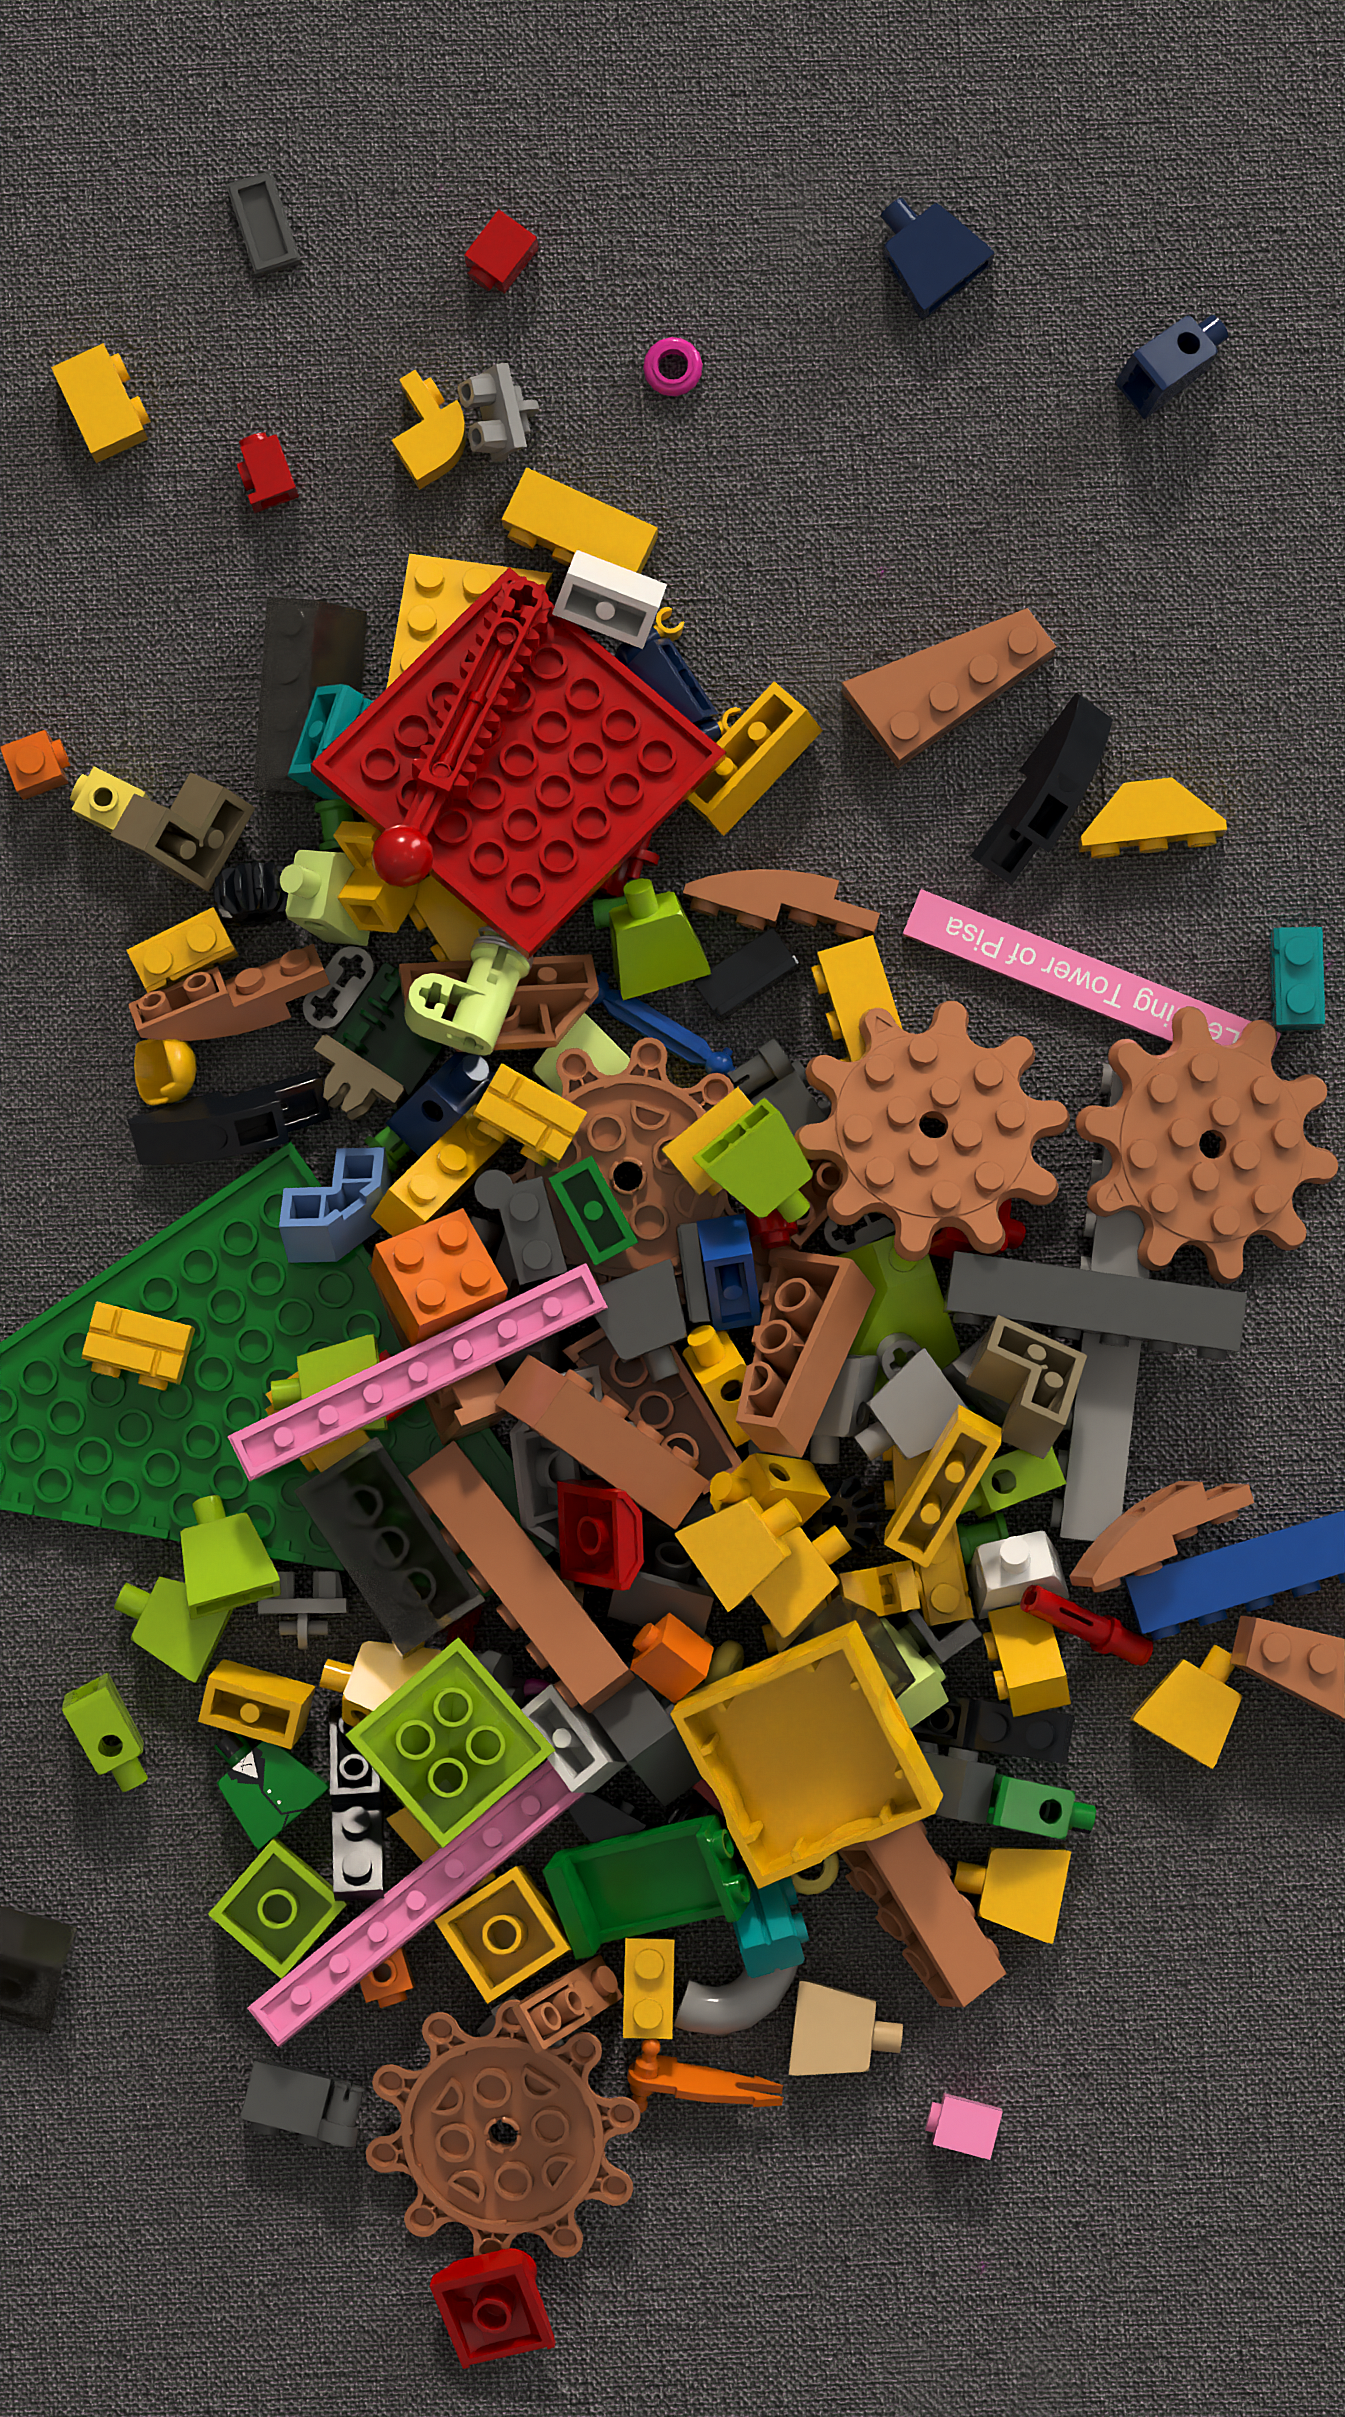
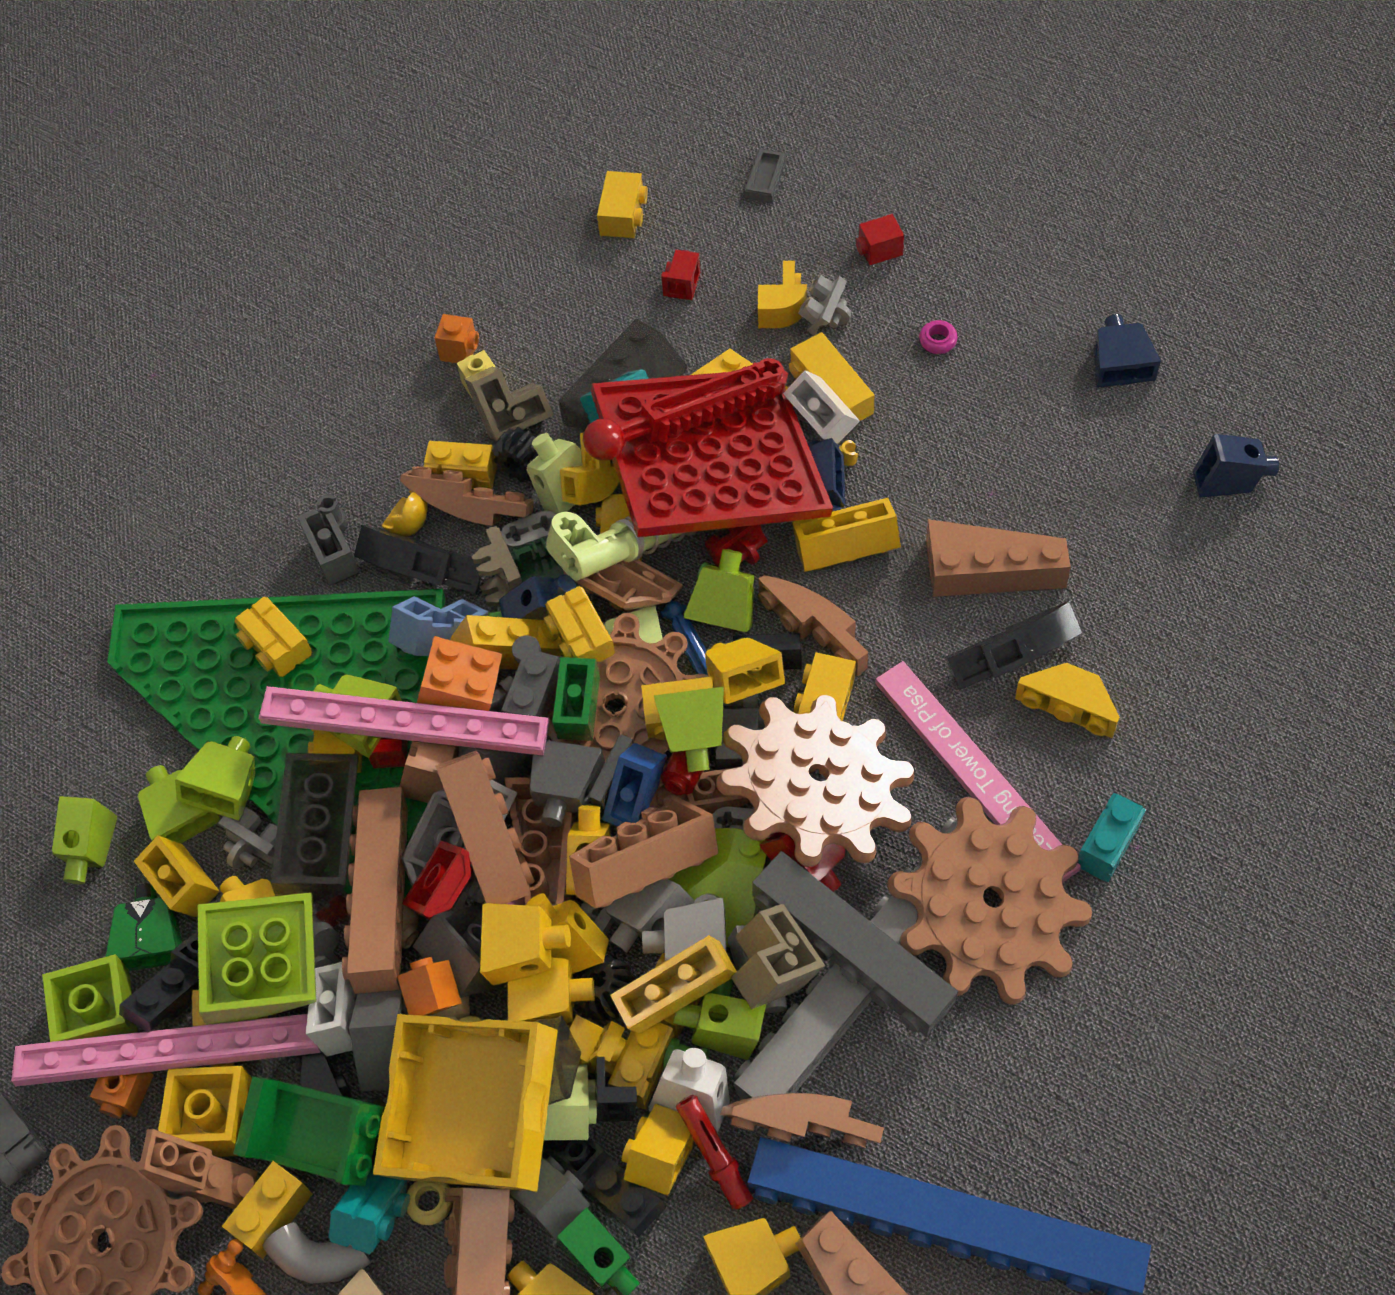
camera: 30 degrees right, 25 degrees down
none -> dark grey hinge [297,494,359,586]
none -> yellow torso [705,638,785,704]

